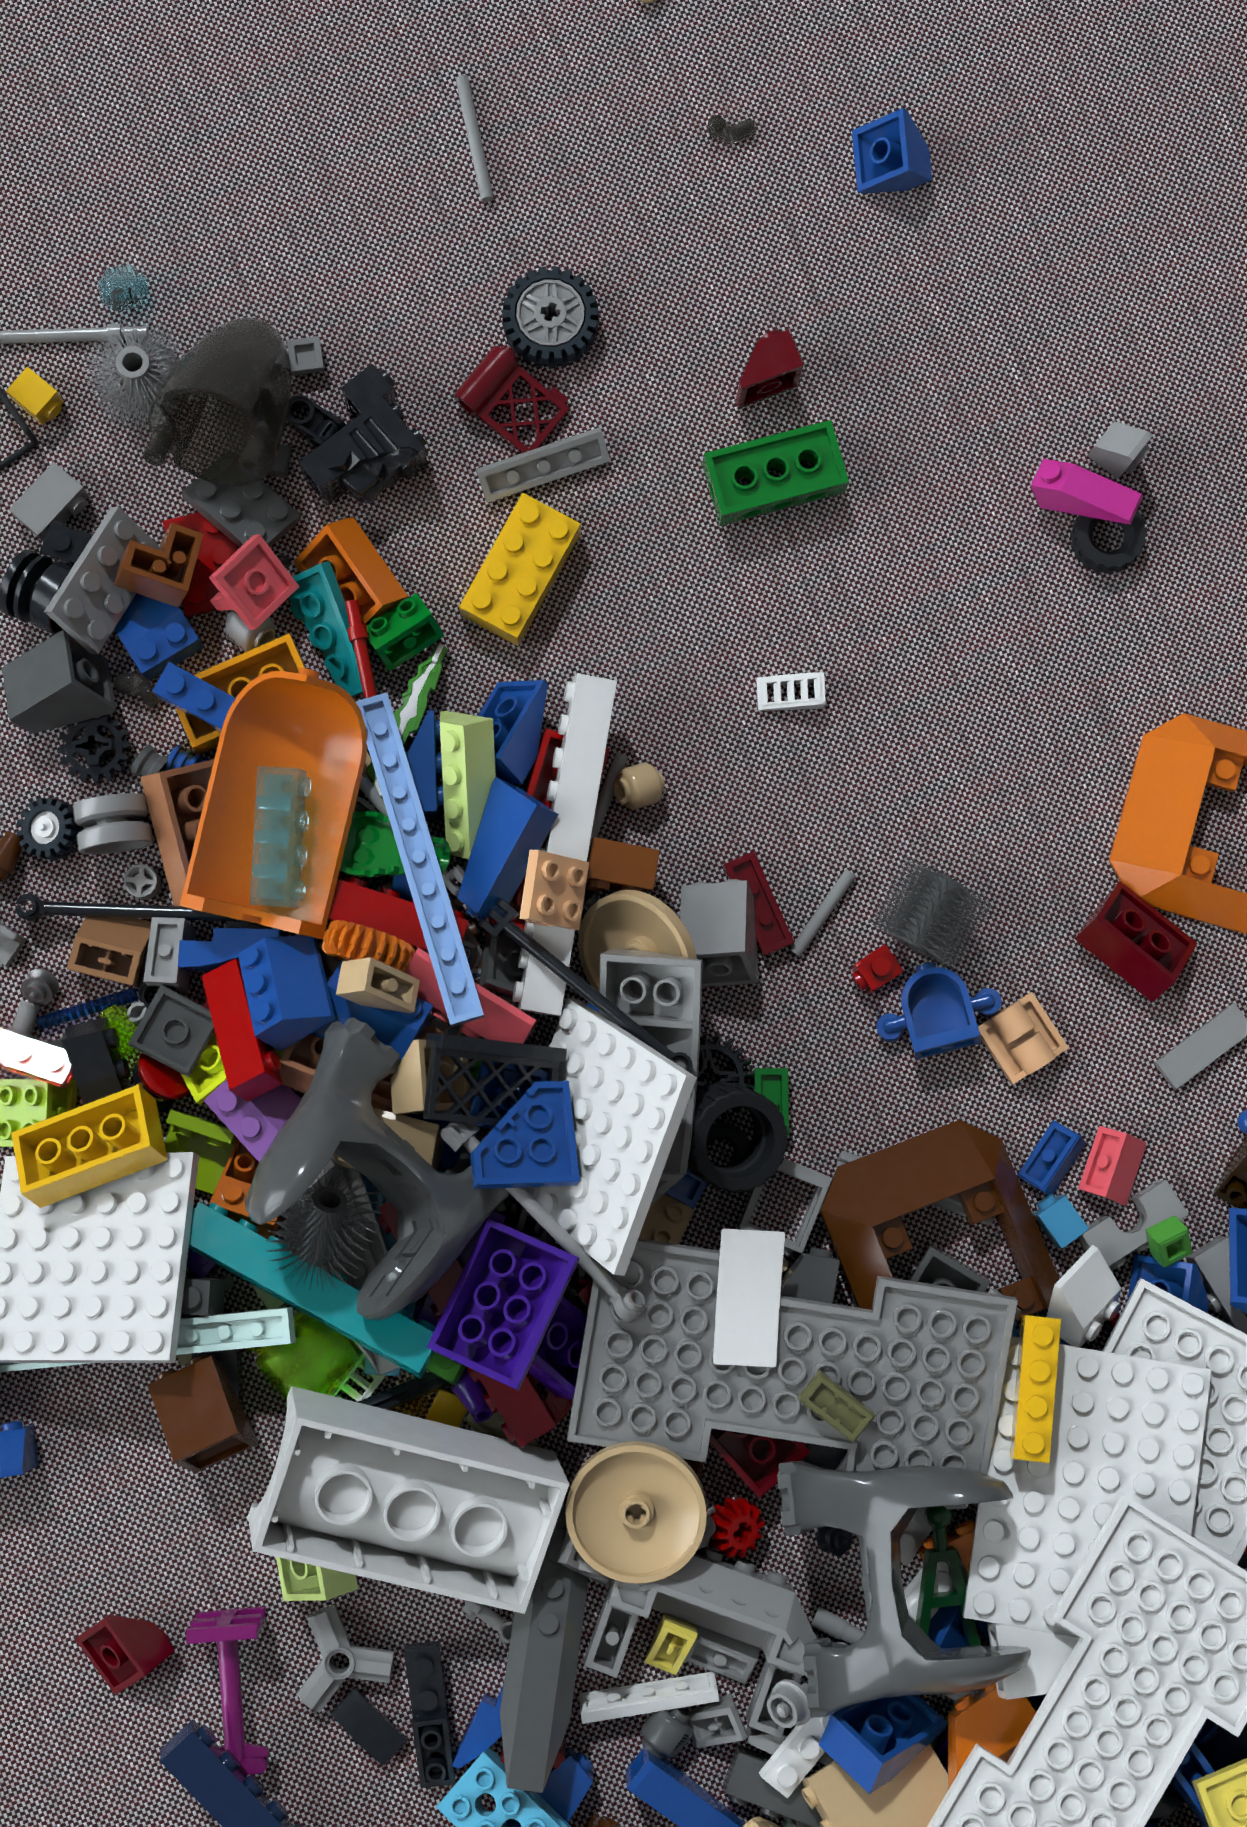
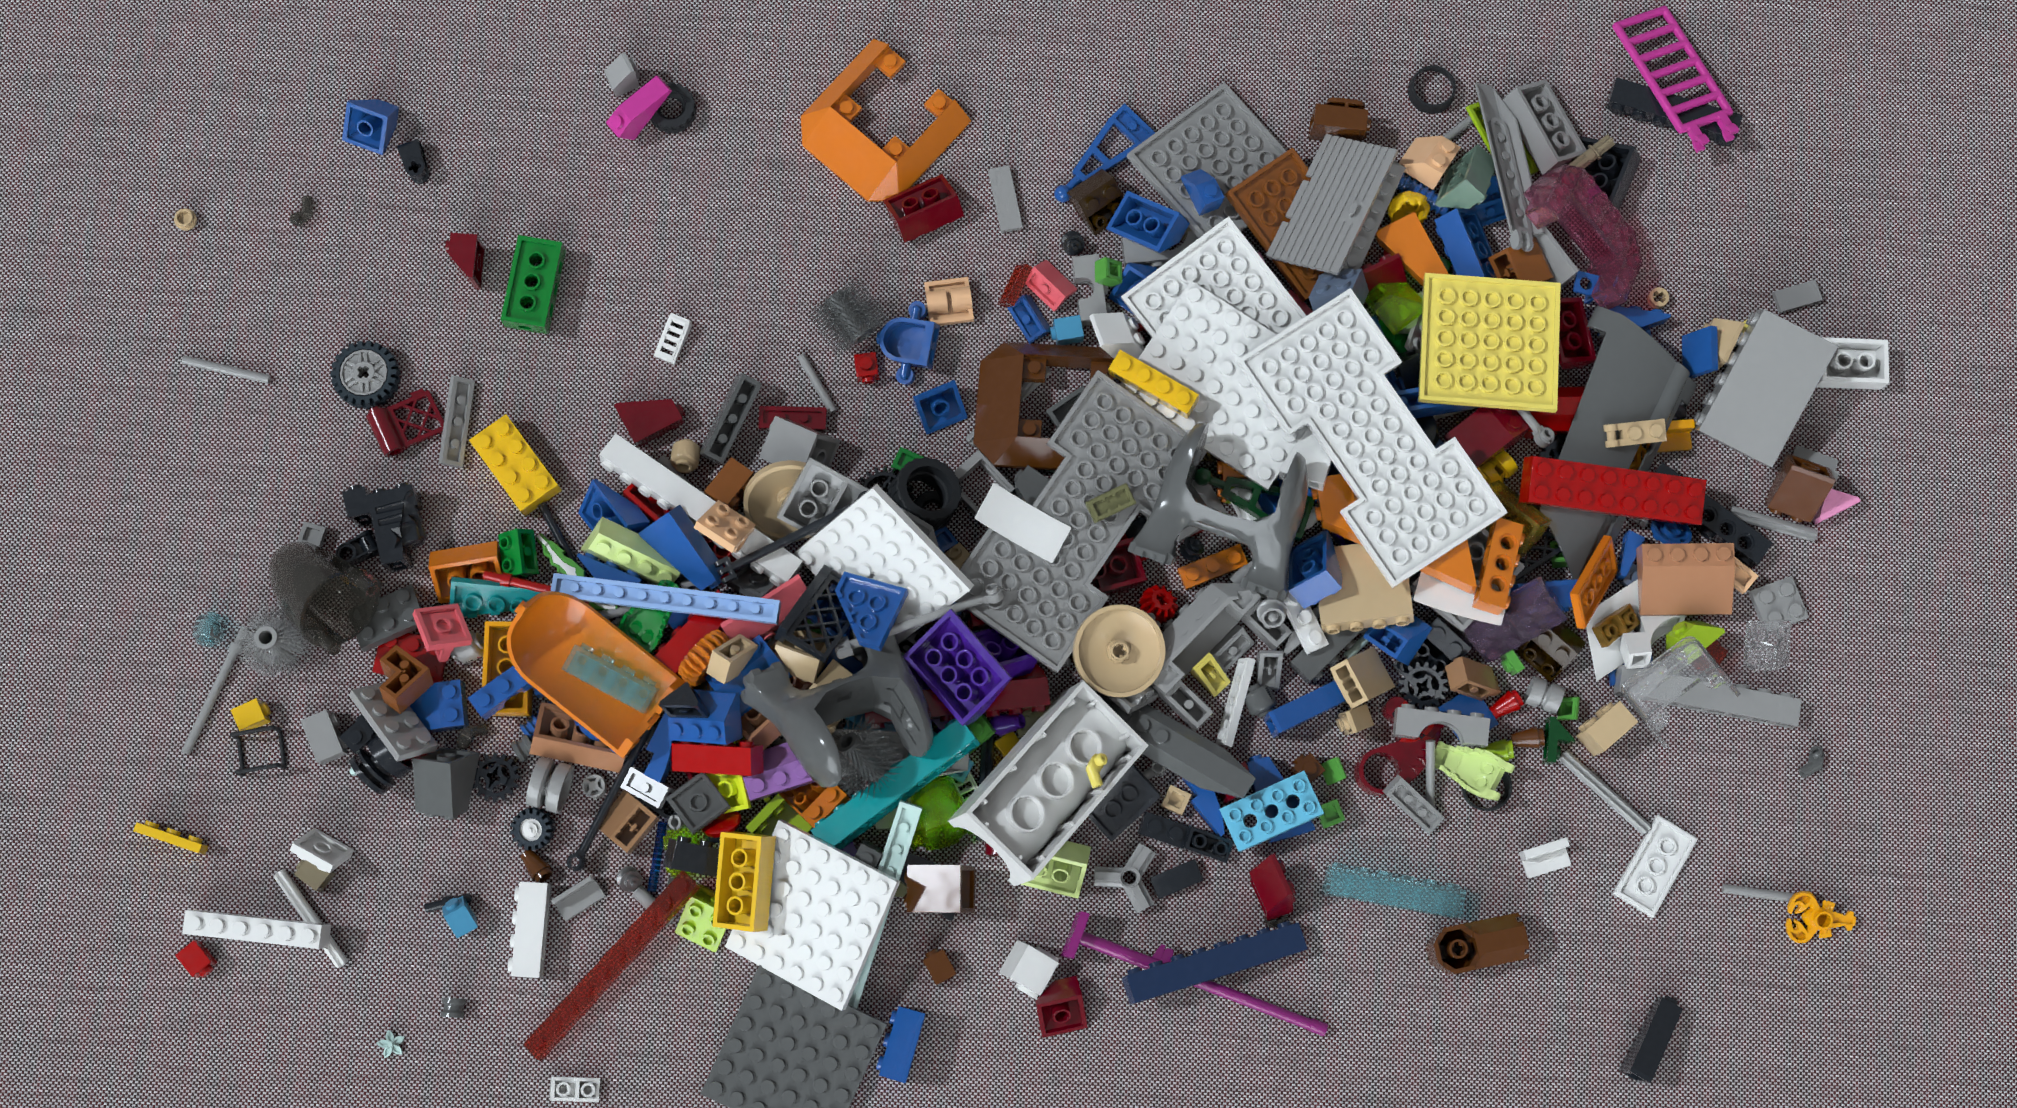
camera: 60 degrees left, 5 degrees down
none -> black piece [397,139,430,184]
none -> black bar [538,502,586,577]
none -> dark red slope [614,399,685,448]
none -> black slope [659,682,710,718]
none -> dark grey brick [699,373,762,464]
none -> blue slope [913,380,968,435]
none -> reddish brown brick [923,948,957,986]
none -> clear red tile [998,264,1033,307]
none -> white plate [999,940,1059,999]
none -> black wheel [1061,231,1085,256]
none -> light yellow arm [1086,753,1108,788]
none -> black plate [1088,764,1162,842]
none -> tan plate [1161,785,1192,816]
none -> orange plate [1177,544,1248,590]

